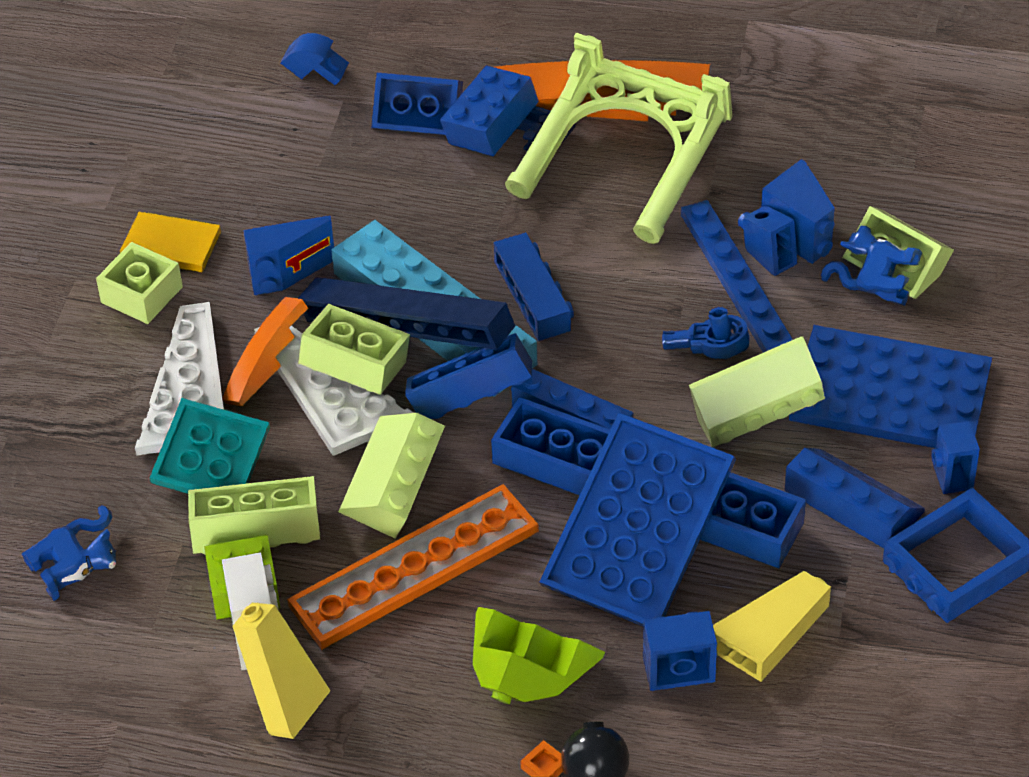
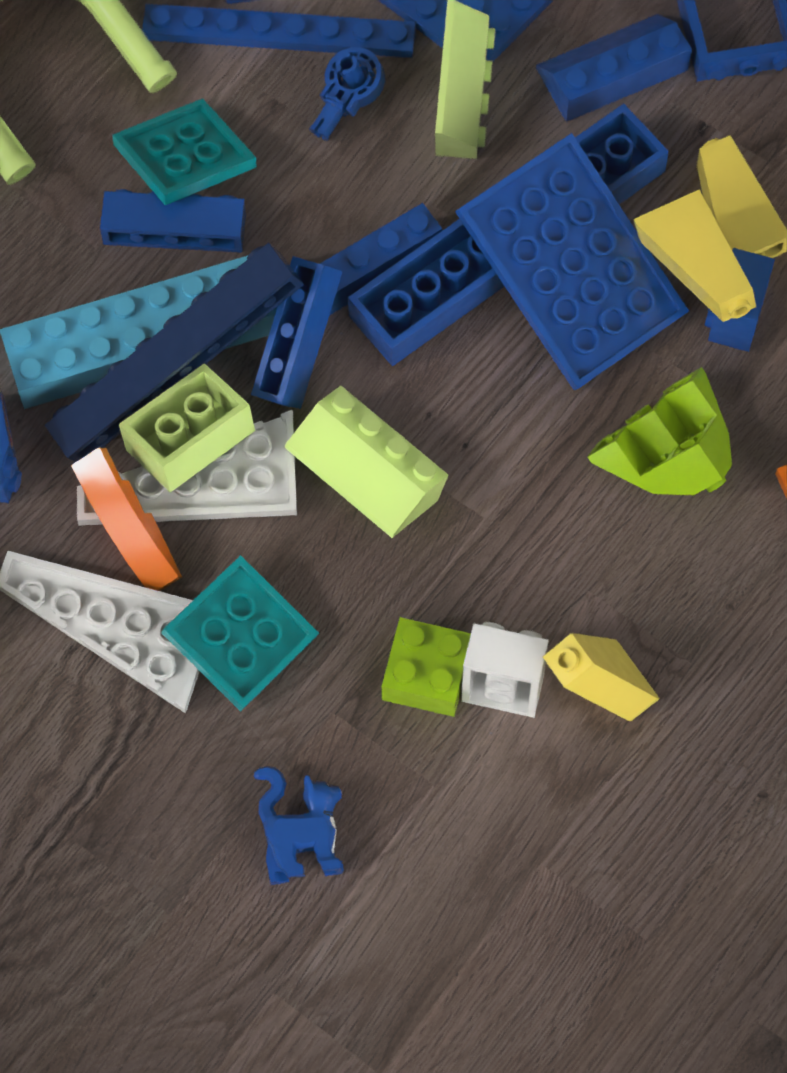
camera: 65 degrees left, 20 degrees up
yellowish green slope [188,476,320,554] -> none
orange piece [287,484,539,650] -> none
none -> teal plate [113,98,256,206]
none -> light yellow slope [634,189,756,322]

